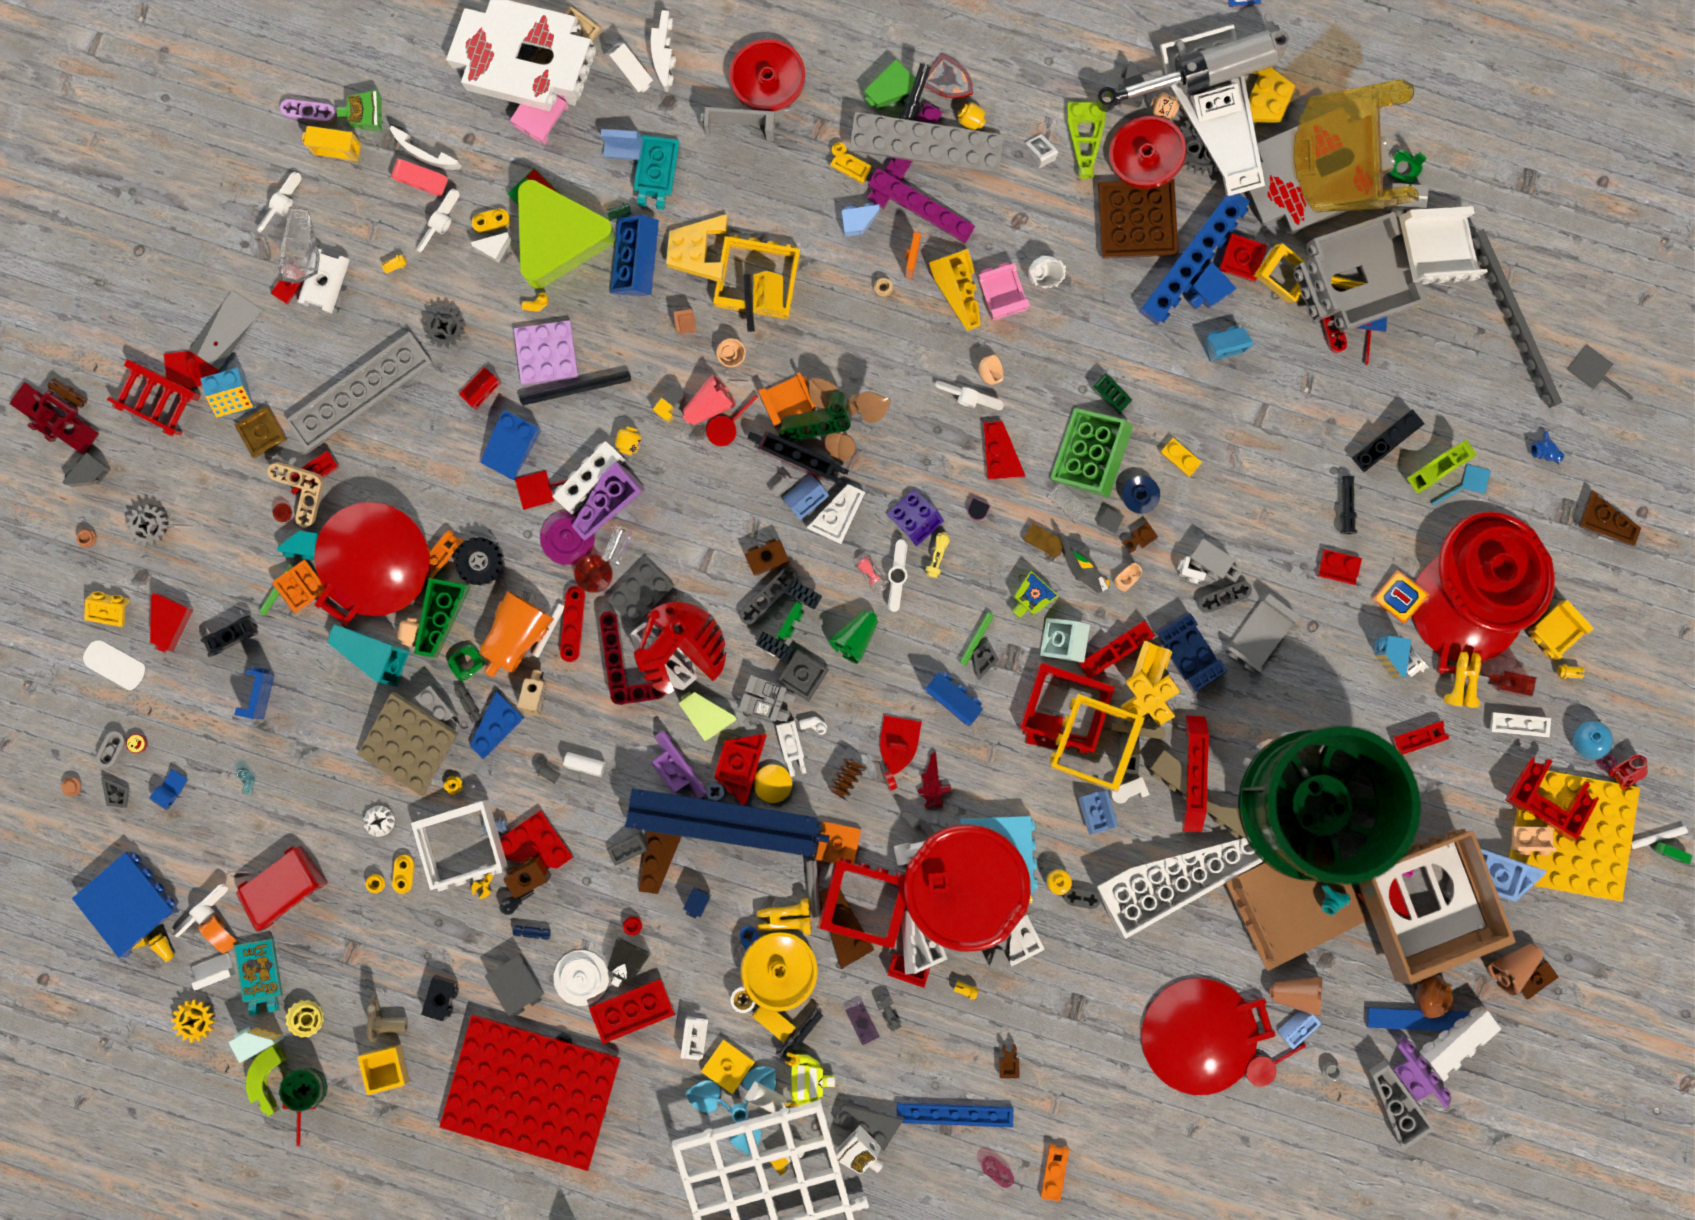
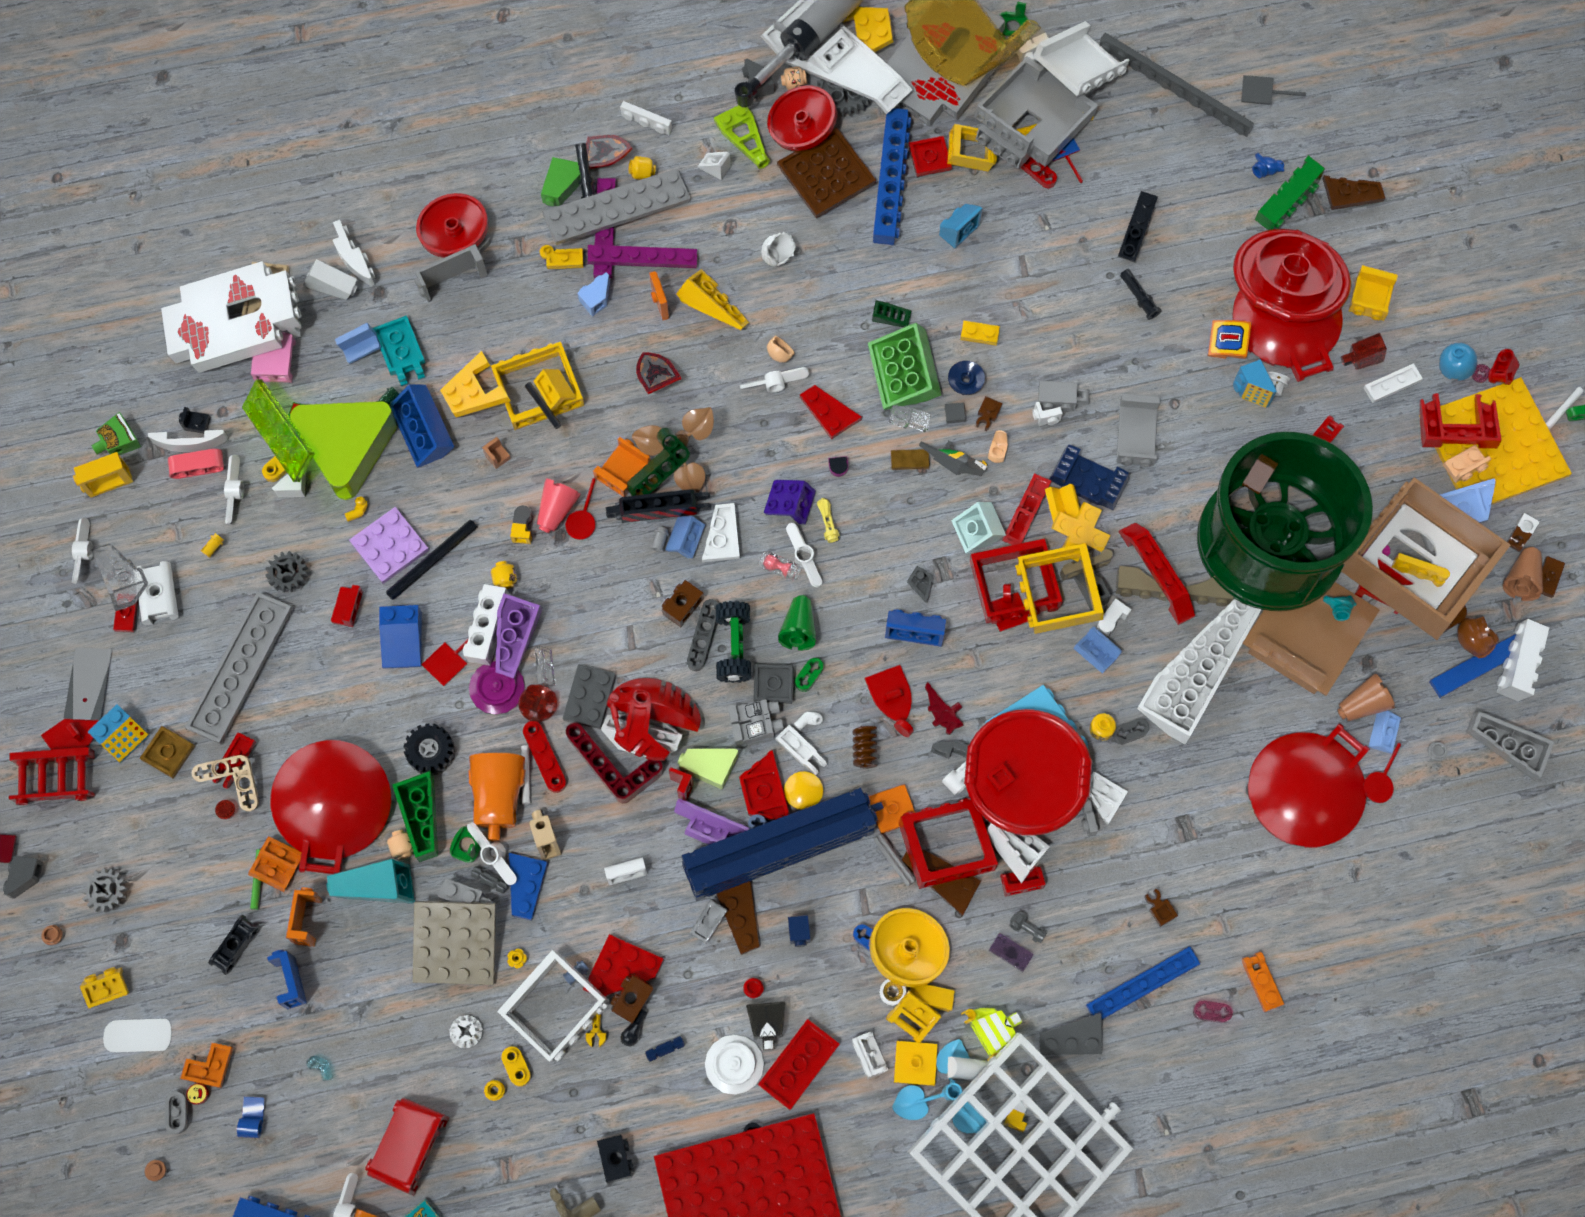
camera: 30 degrees left, 15 degrees down
dark grey piece [101,777,129,808] -> none
red slope [150,593,193,653] -> none
teal slope [277,531,319,560] -> none
lavender beam [280,99,337,123] -> none
orange plate [427,529,464,581] -> none
dark grey panel [485,954,544,1016] -> none
dark grey pin [535,762,561,784] -> none
light nougat hair [716,338,746,367] -> none
yellow piece [756,898,812,935] -> none
black pin [776,1008,824,1062] -> none
white torso [836,1125,884,1174] -> none
tan plate [874,277,893,297] -> none
yellow pin [953,980,979,1000] -> none
bright green bar [960,612,994,666] -> none
bright pink panel [978,262,1030,321] -> none
torso [1012,571,1058,619] -> none
blue torso [1188,262,1236,310] -> none
dark grey beam [1198,581,1252,613] -> none
red plate [1317,549,1362,586] -> none
medium lavender bracket [1394,1036,1451,1109] -> none
lime arch [1407,439,1477,494] -> none
dark azure piece [1432,464,1491,505] -> none
yellow piece [1443,652,1481,708] -> none
yellow pin [1557,664,1584,679] -> none
none -> black bracket [179,407,211,434]
none -> orange plate [180,1043,233,1088]
none -> clear neon green plate [242,379,315,482]
none -> orange panel [286,887,323,947]
none -> white piece [467,822,517,885]
none -> white plate [620,101,672,135]
none -> shield [636,352,681,395]
none -> red panel [669,767,694,801]
none -> green beam [795,658,823,692]
none -> yellow plate [886,991,941,1043]
none -> red tile [1003,584,1012,603]
none -> slope [1242,454,1278,494]
none -> green wedge [1255,155,1325,230]
none -> yellow plate [1391,553,1450,587]
none -> leg [1507,513,1539,552]

